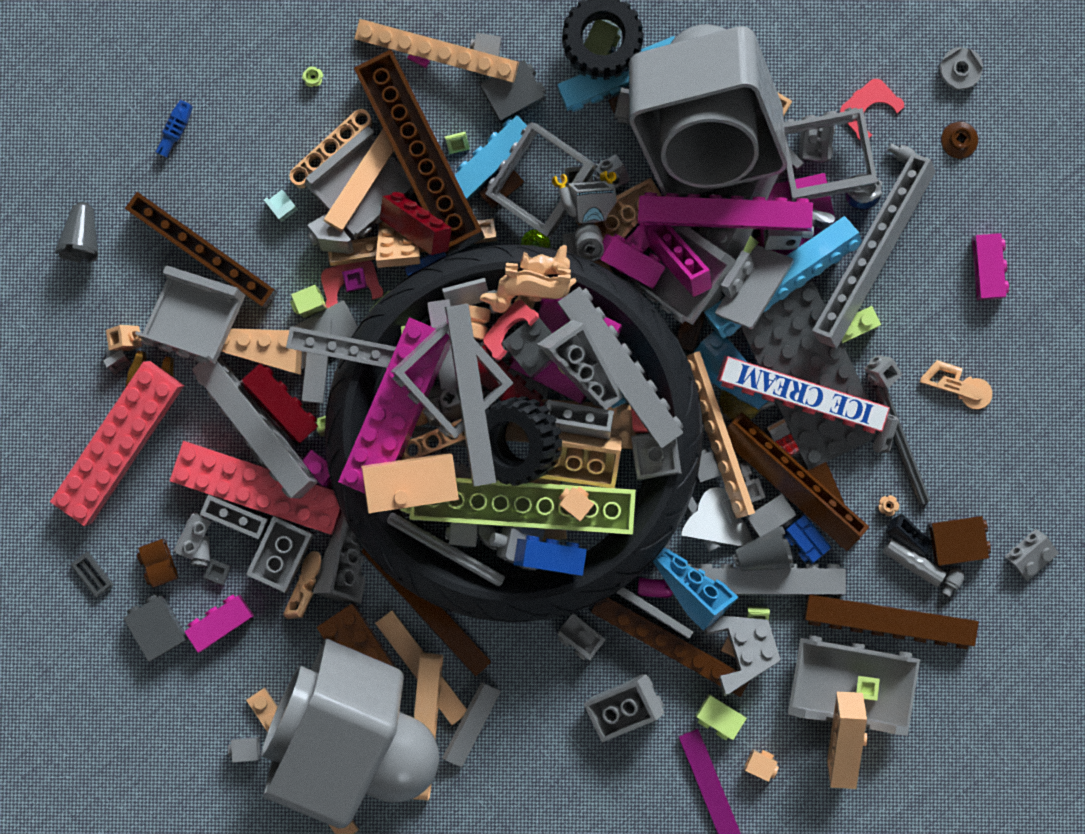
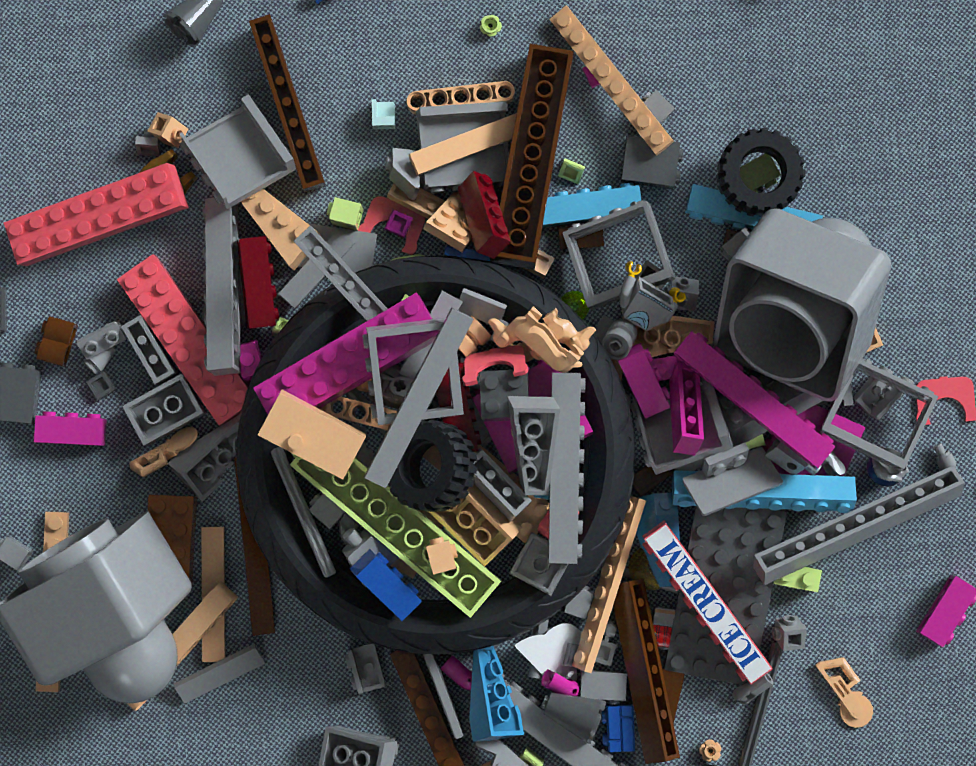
camera: 30 degrees right, 0 degrees up
none -> dark pink piece [541,669,581,696]

